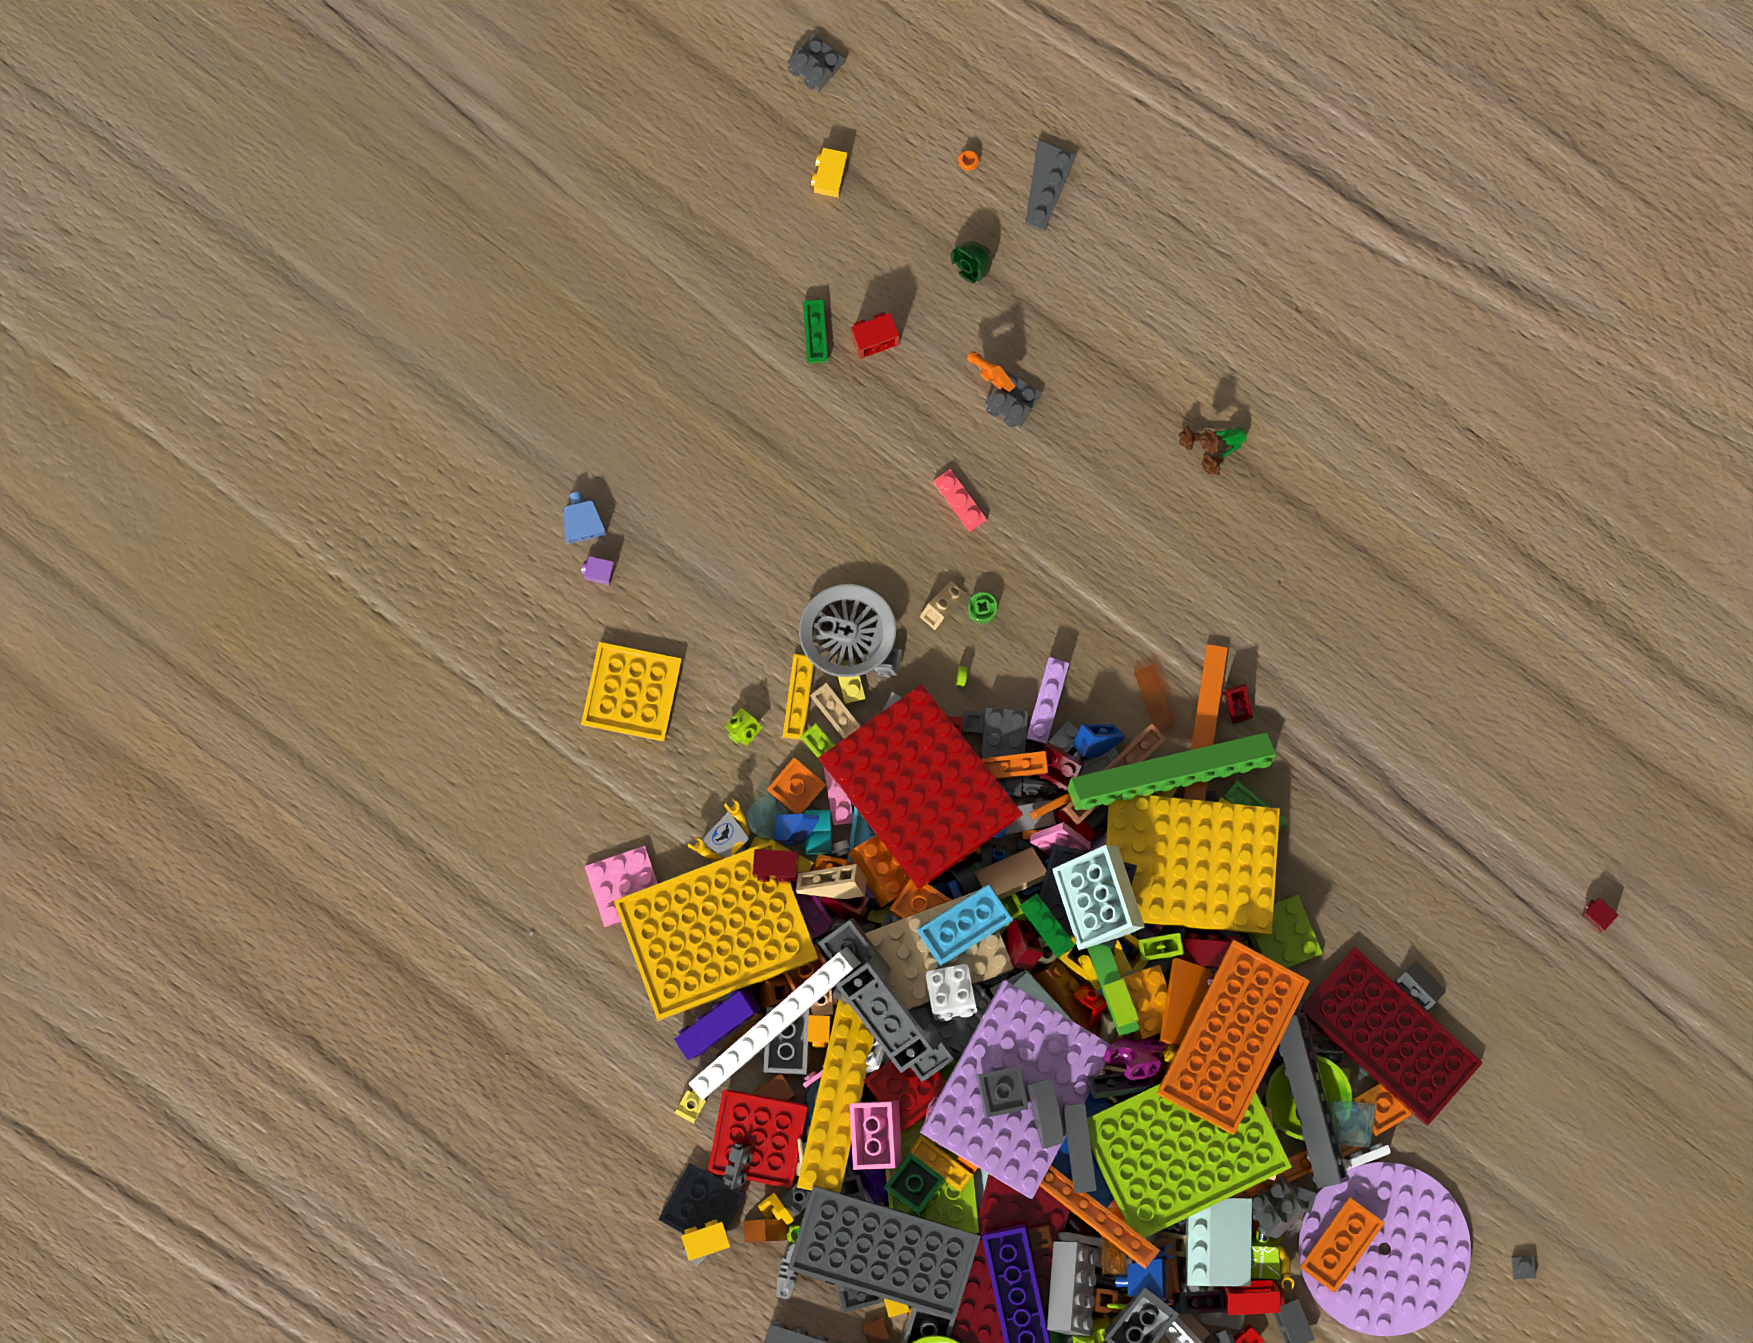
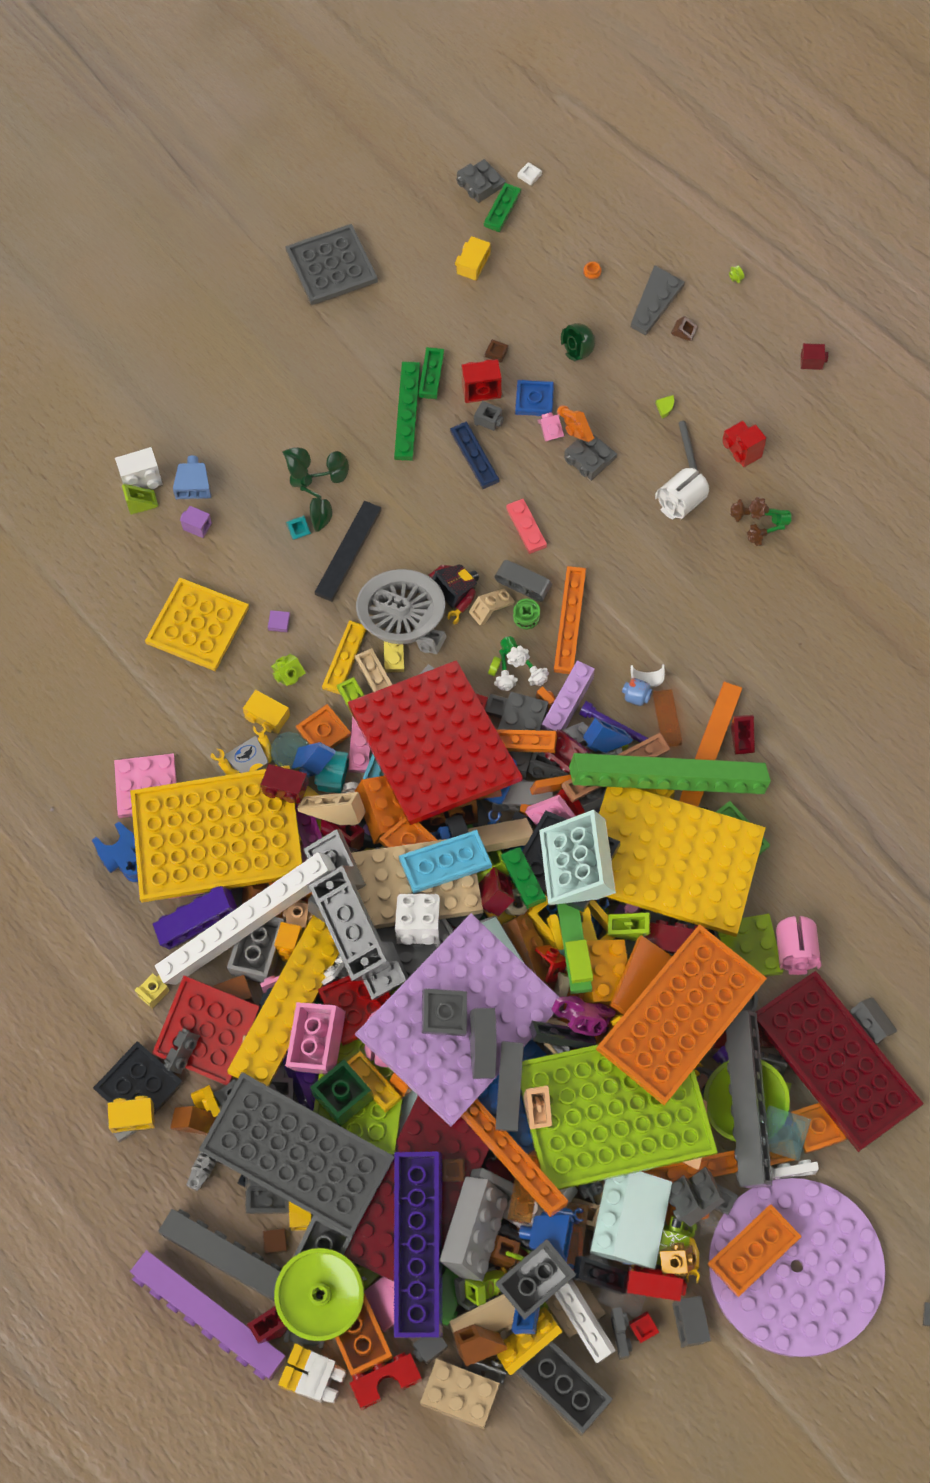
camera: 15 degrees right, 15 degrees down
none -> blue piece [92,822,138,882]
none -> white brick [115,447,163,489]
none -> lime slope [122,484,158,515]
none -> yellow brick [243,689,290,734]
none -> medium lavender tile [268,610,290,632]
none -> dark green plant [282,447,349,532]
none -> dark grey plate [285,224,378,305]
none -> teal slope [286,516,311,540]
none -> black tile [315,500,382,602]
none -> green plate [394,362,420,461]
none -> torso [429,564,479,625]
none -> dark blue tile [450,421,499,489]
none -> dark grey brick [474,401,504,431]
none -> green plate [484,183,521,232]
none -> reddish brown tile [485,339,509,363]
none -> dark grey beam [494,560,552,602]
none -> white plant [494,636,549,691]
none -> blue tile [515,380,554,416]
none -> white tile [518,162,542,186]
none -> light nougat slope [523,1085,552,1130]
none -> orange plate [536,686,556,712]
none -> bright pink bracket [538,412,564,441]
none -> orange plate [554,566,586,674]
none -> dark purple piece [579,701,649,743]
none -> medium blue head [622,678,653,706]
none -> white helmet [631,664,665,688]
none -> lime tile [655,395,674,418]
none -> white cylinder [655,468,709,520]
none -> pearl gold brick [660,1242,696,1277]
none -> reddish brown slope [671,316,698,341]
none -> dark grey bar [678,421,699,475]
none -> red brick [722,421,766,468]
none -> lime plate [729,266,745,283]
none -> bright pink cylinder [776,916,821,975]
none -> dark red brick [801,343,828,370]

